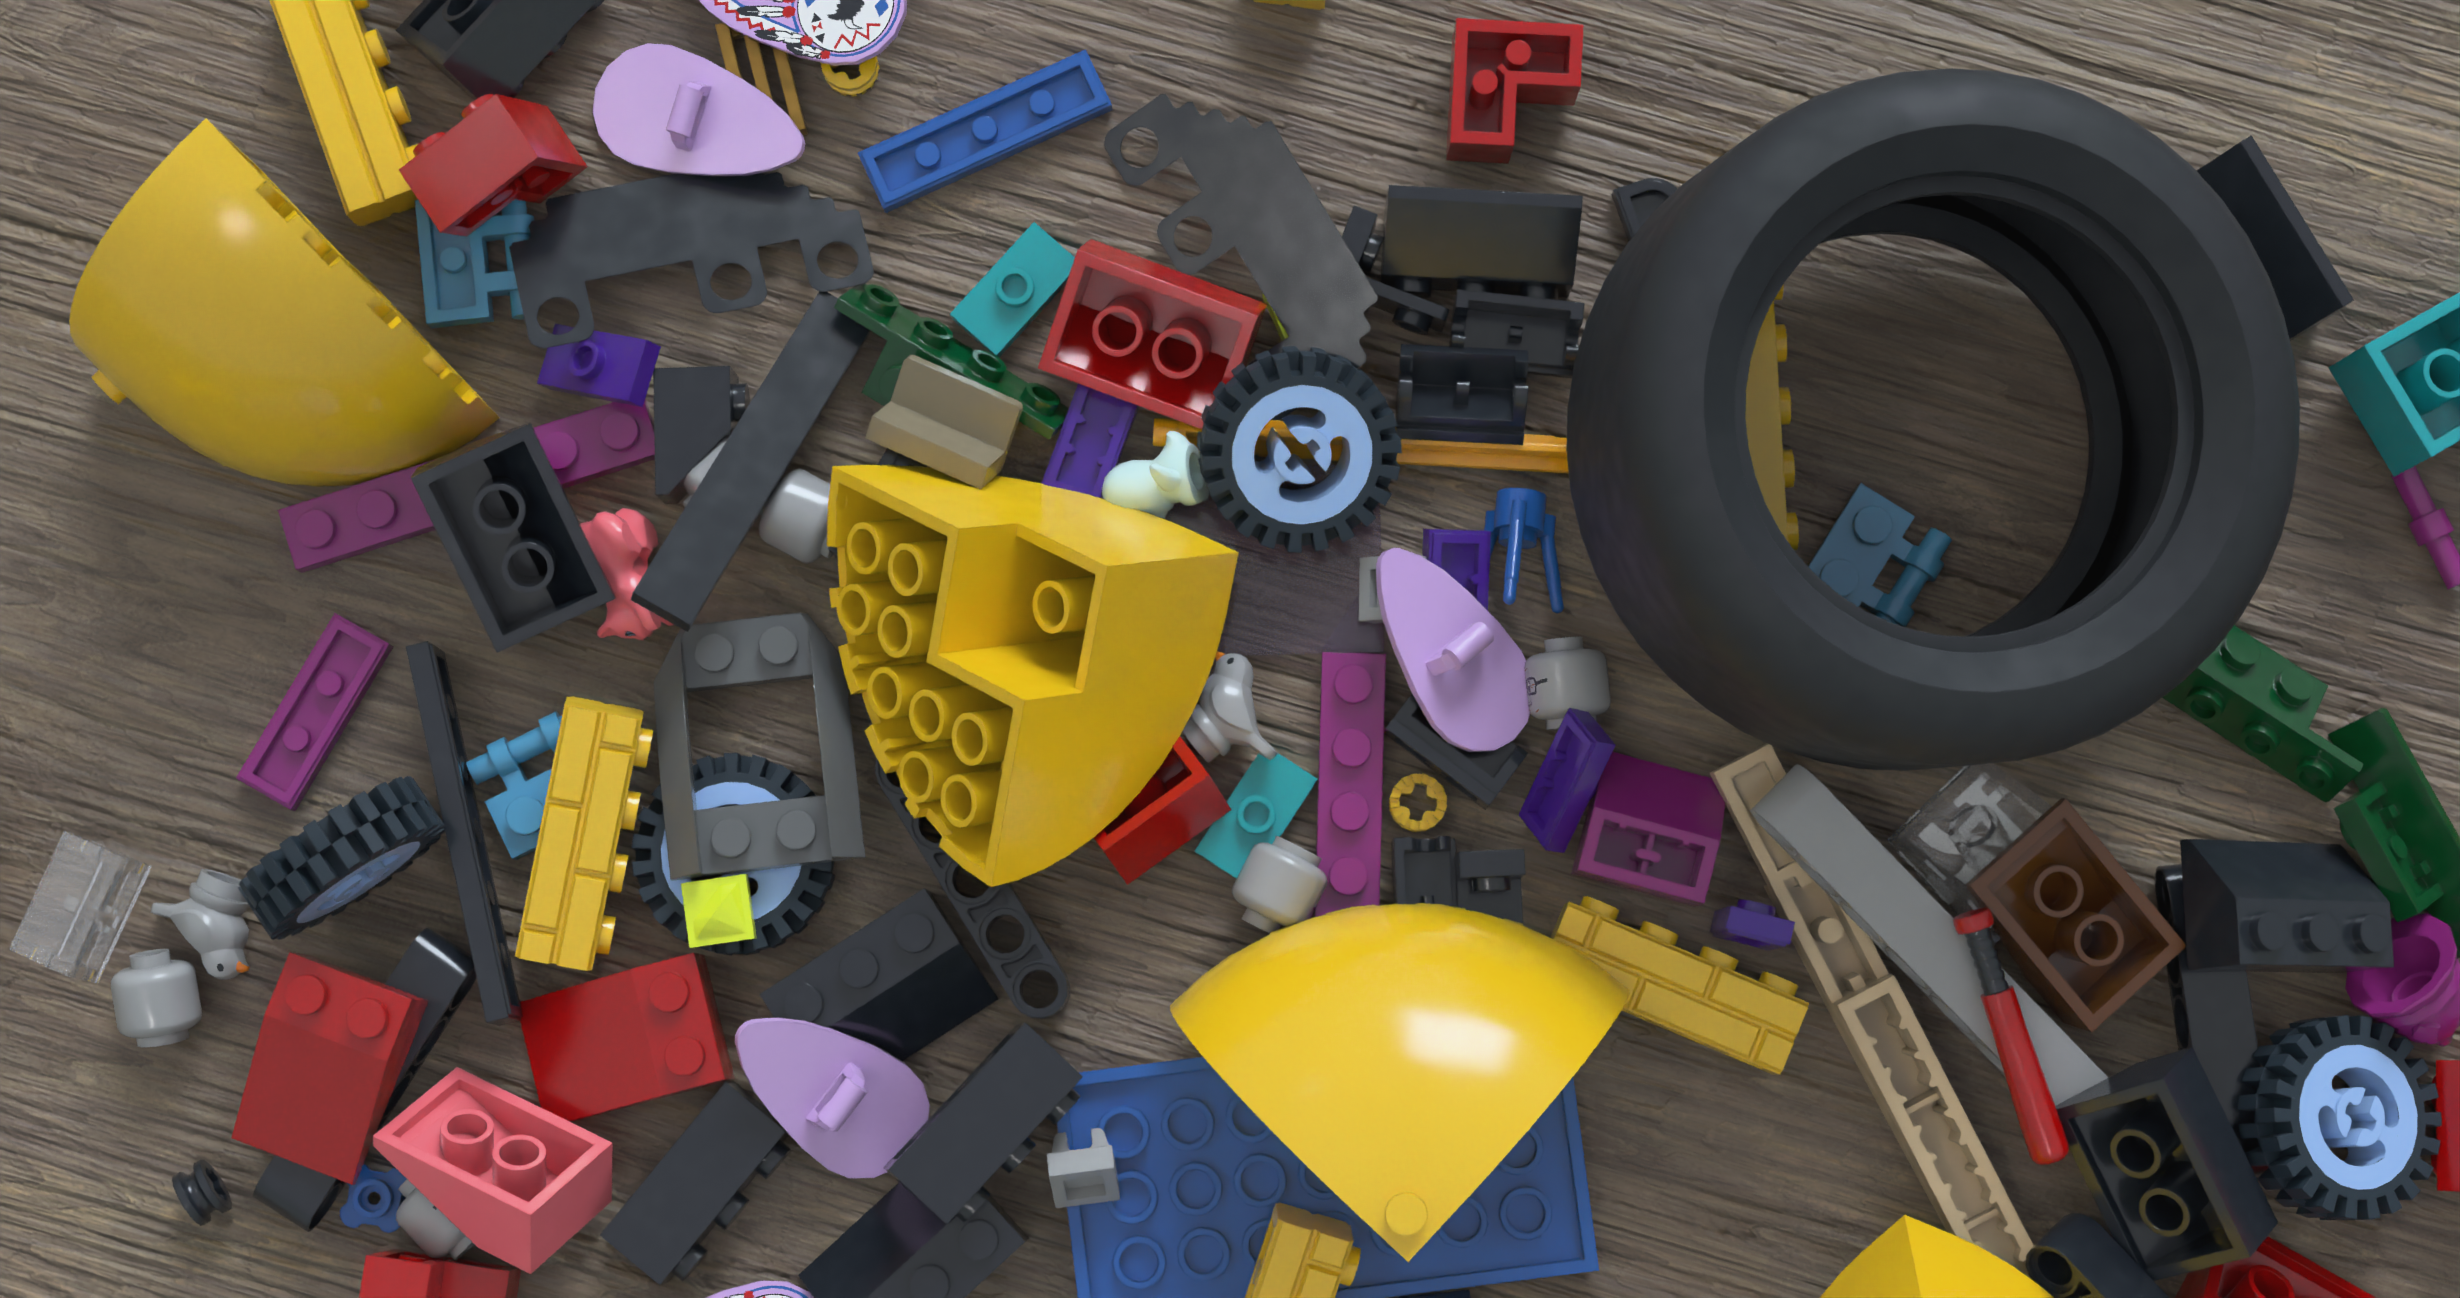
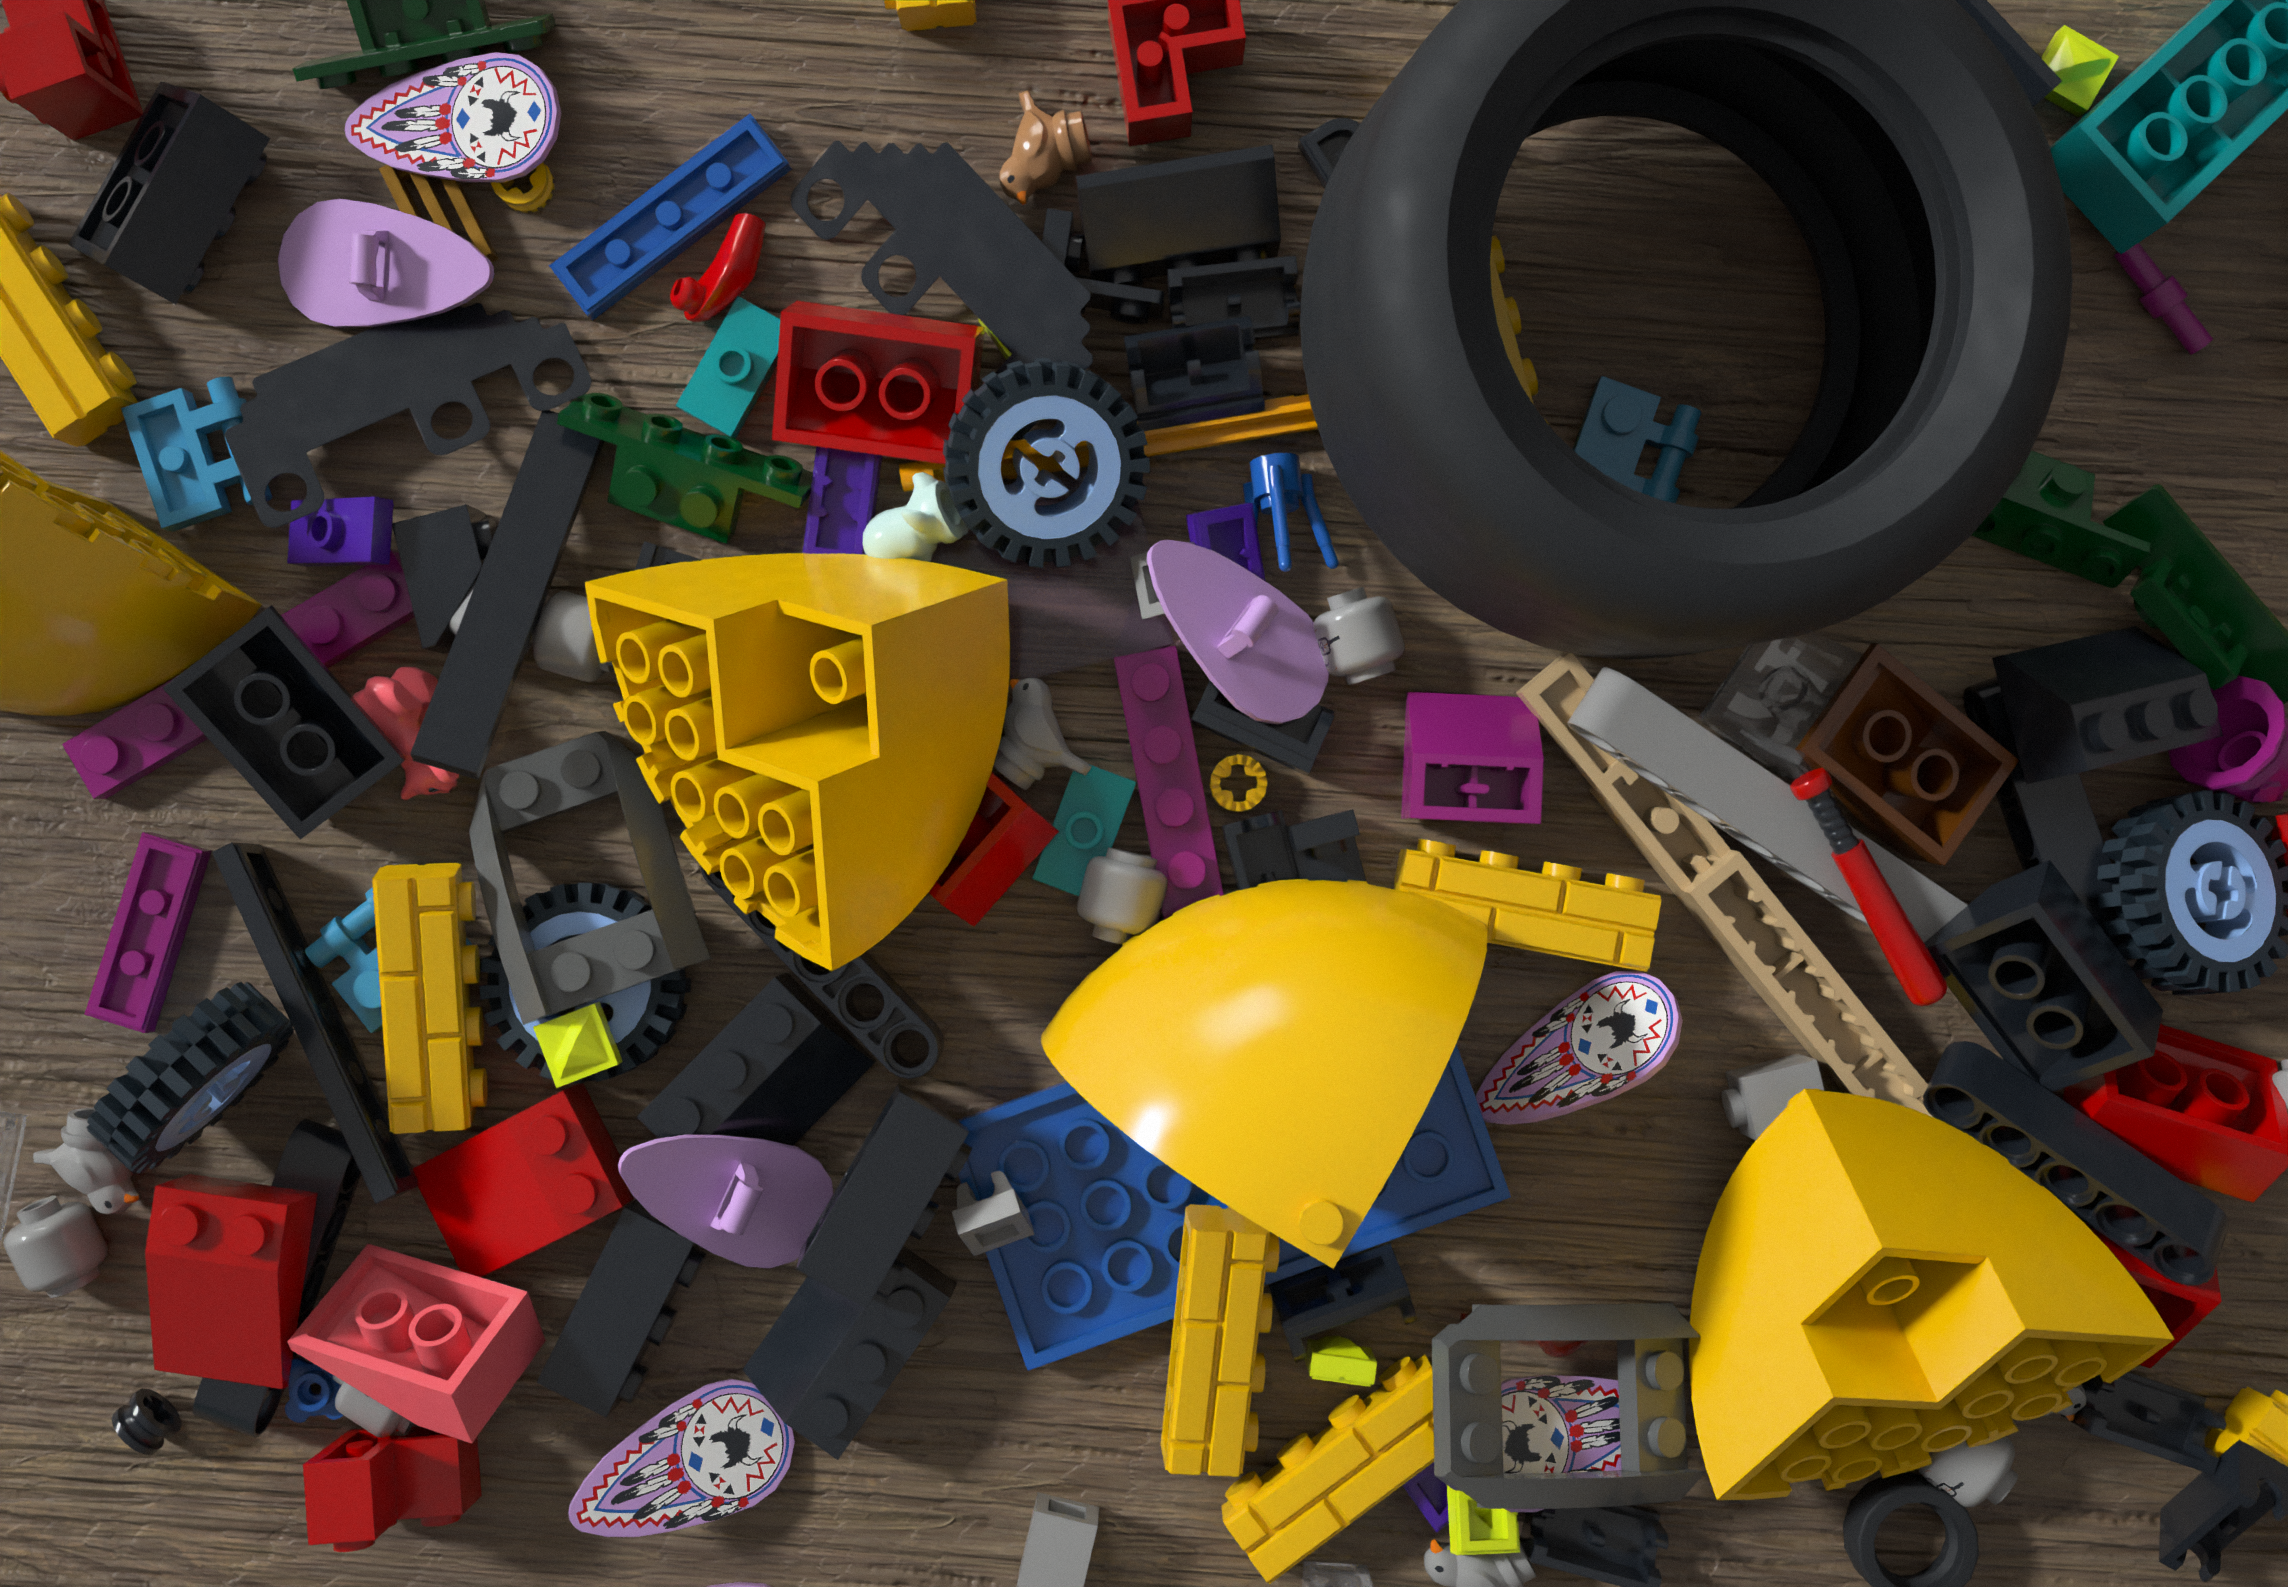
camera: 15 degrees left, 5 degrees up
red brick [399,94,588,237] -> none
dark tan panel [865,355,1023,489] -> none
dark purple plate [1519,708,1616,853] -> none
dark purple plate [1710,899,1795,950] -> none
none -> red arm [670,213,766,323]
none -> medium nougat animal [999,90,1093,205]
none -> shield [1475,971,1683,1125]
none -> light grey brick [1722,1054,1825,1141]
none -> neon yellow tile [2041,25,2119,117]

